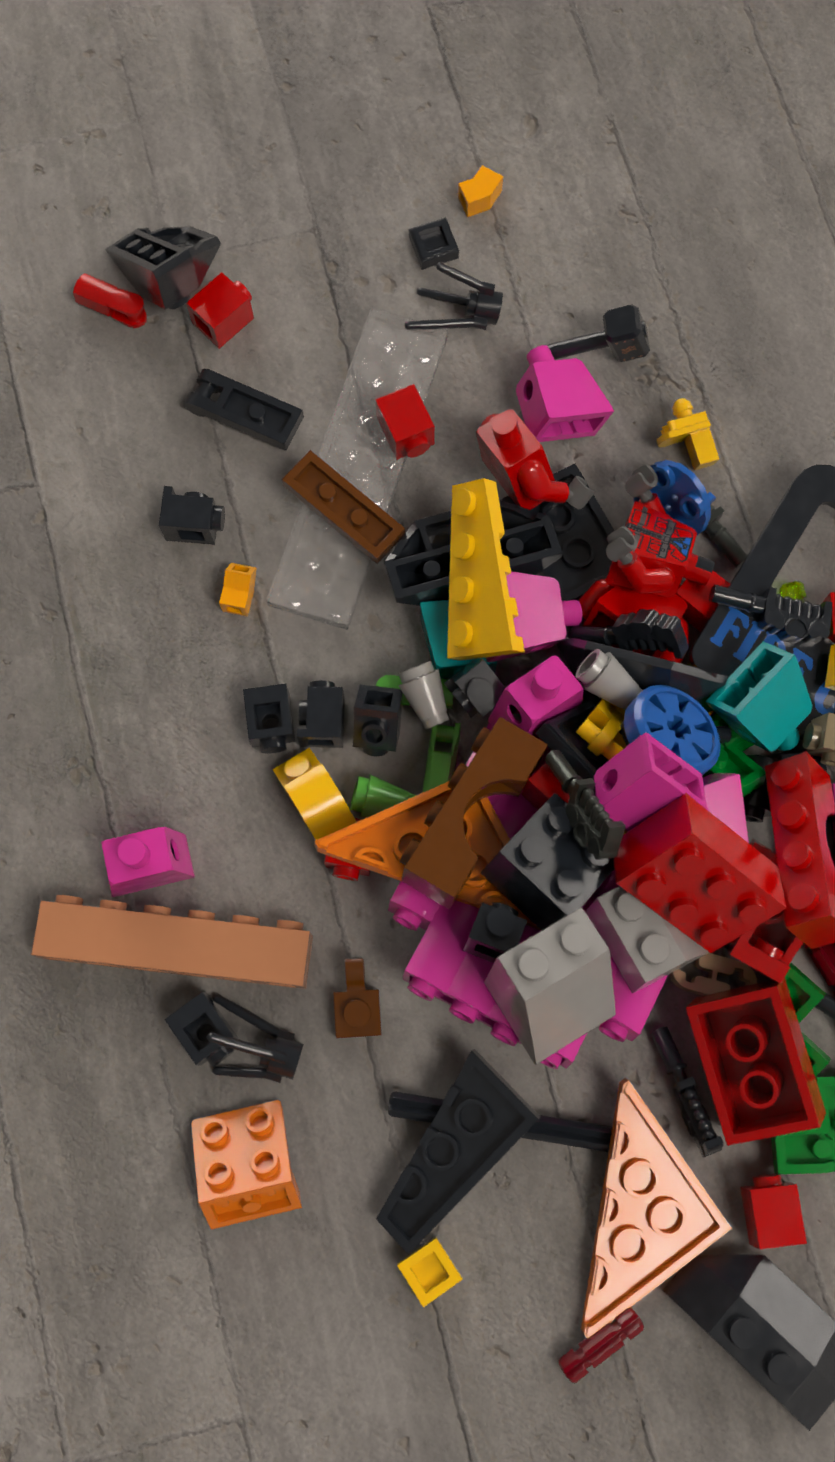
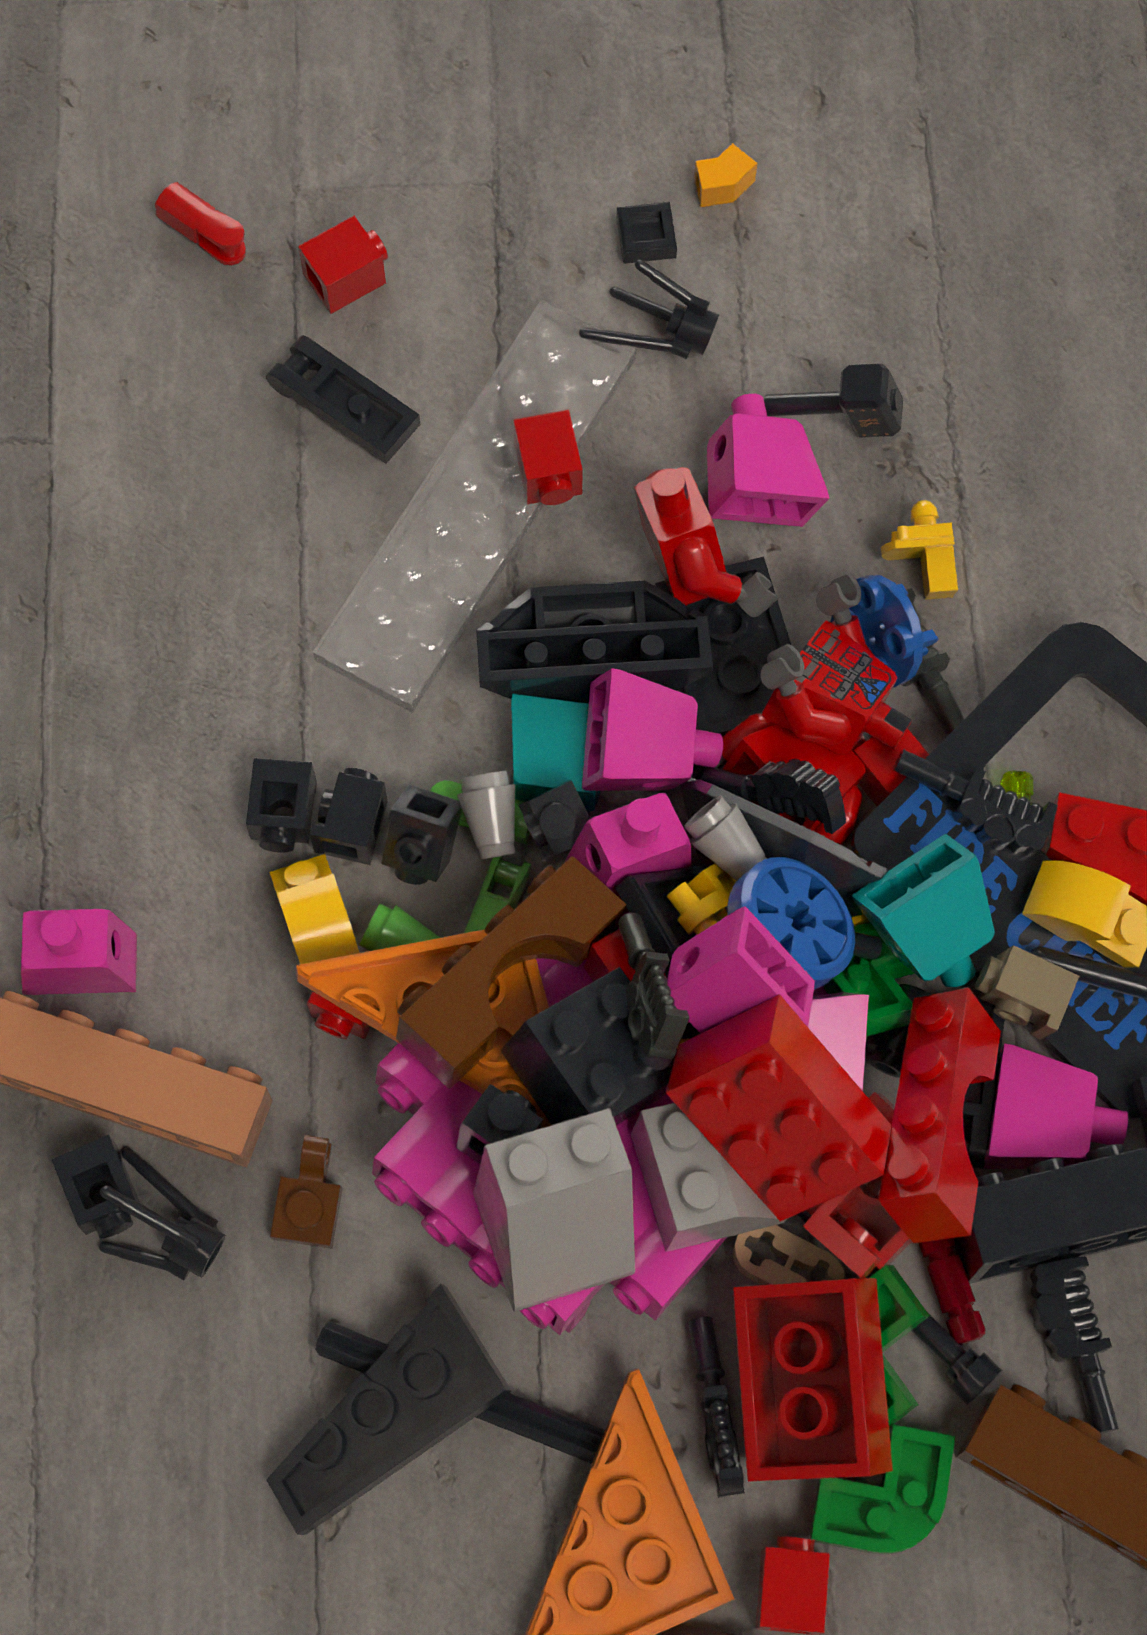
camera: 10 degrees right, 5 degrees down
black wedge [106,226,221,310] -> none
black brick [159,486,225,545] -> none
orange bracket [191,1100,302,1230] -> none
light orange piece [219,563,257,617] -> none
reddish brown plate [282,450,405,564] -> none
yellow plate [397,1237,463,1307] -> none
yellow wing [447,478,525,661] -> none

